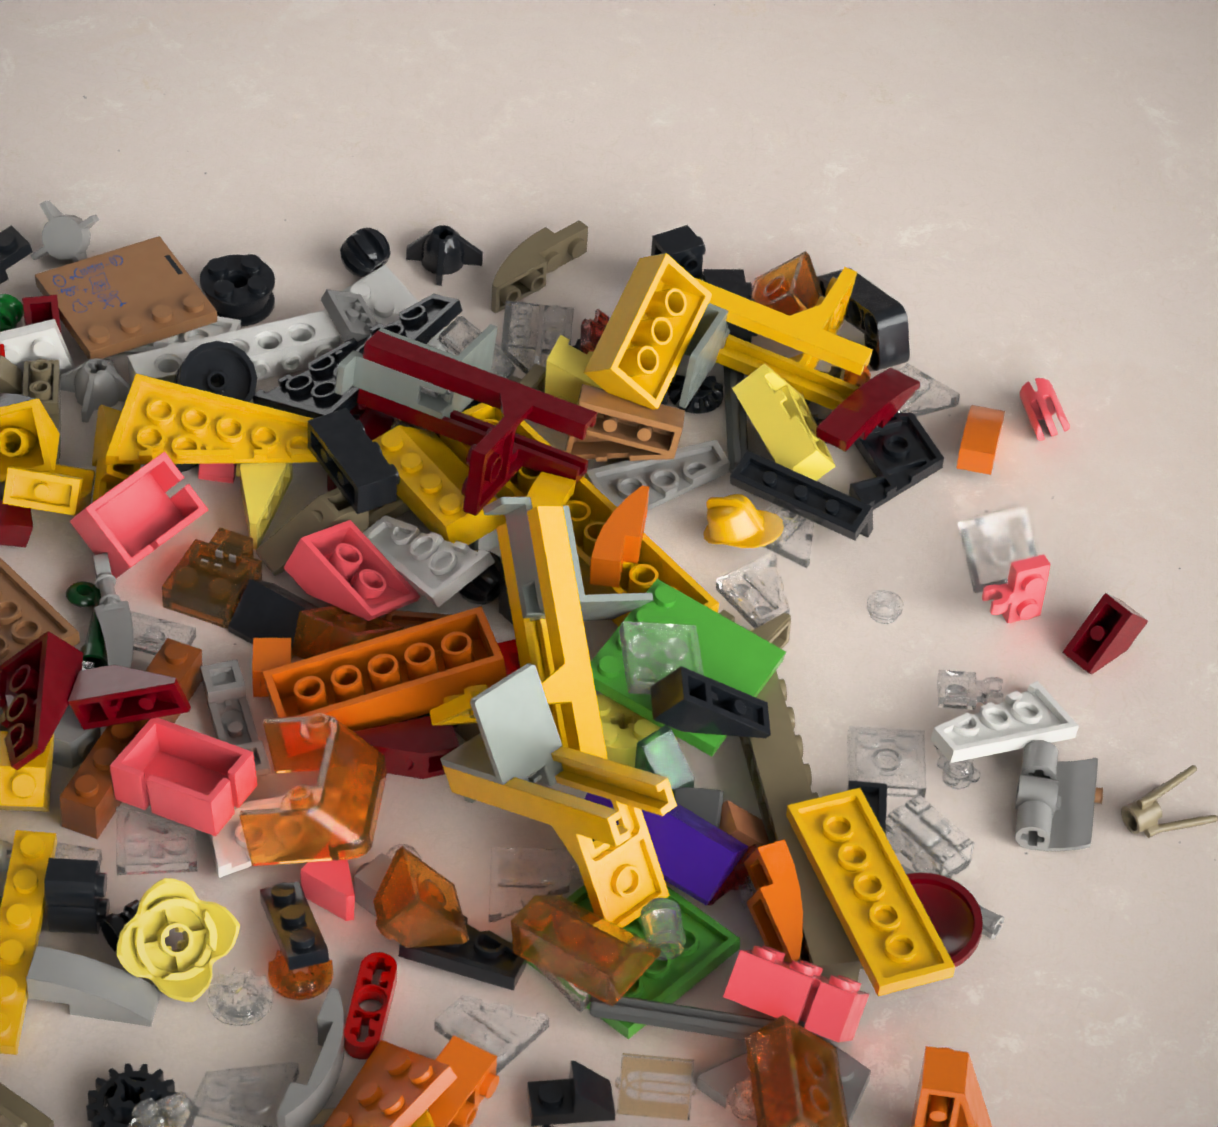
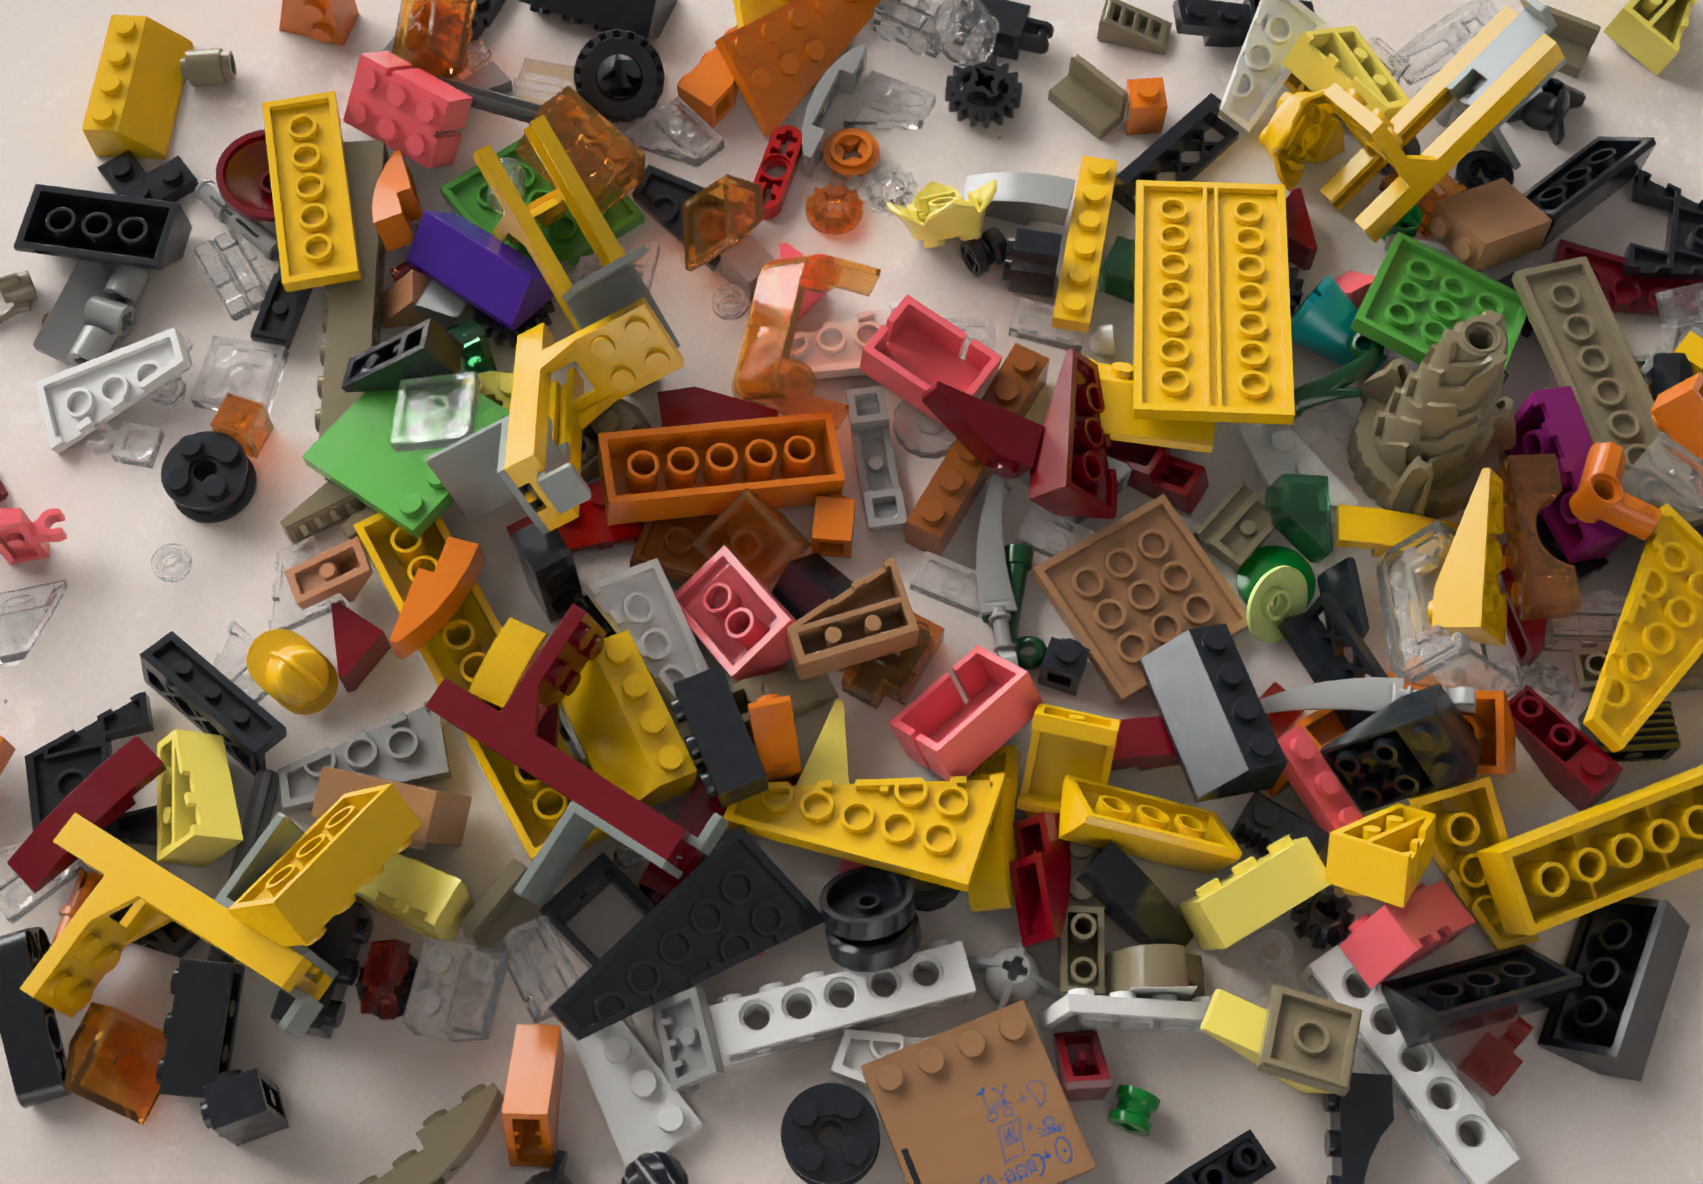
camera: 170 degrees left, 20 degrees up
black plate [260,881,329,971] -> none
none -> black slope [13,184,192,270]
none -> yellow slope [82,14,194,160]
none -> black plate [97,150,199,202]
none -> black wheel [161,431,257,523]
none -> dark tan brick [180,48,236,87]
none -> clear orange brick [210,393,274,458]
none -> nougat slope [284,536,373,610]
none -> dark red slope [331,602,391,692]
none -> orange slope [501,1023,564,1167]
none -> black tyre [574,29,665,124]
none -> orange slope [748,694,802,786]
none -> medium nougat wedge [787,556,919,681]
none -> orange gear [822,128,880,180]
none -> dark red slope [1009,811,1071,947]
none -> black brick [1037,637,1090,696]

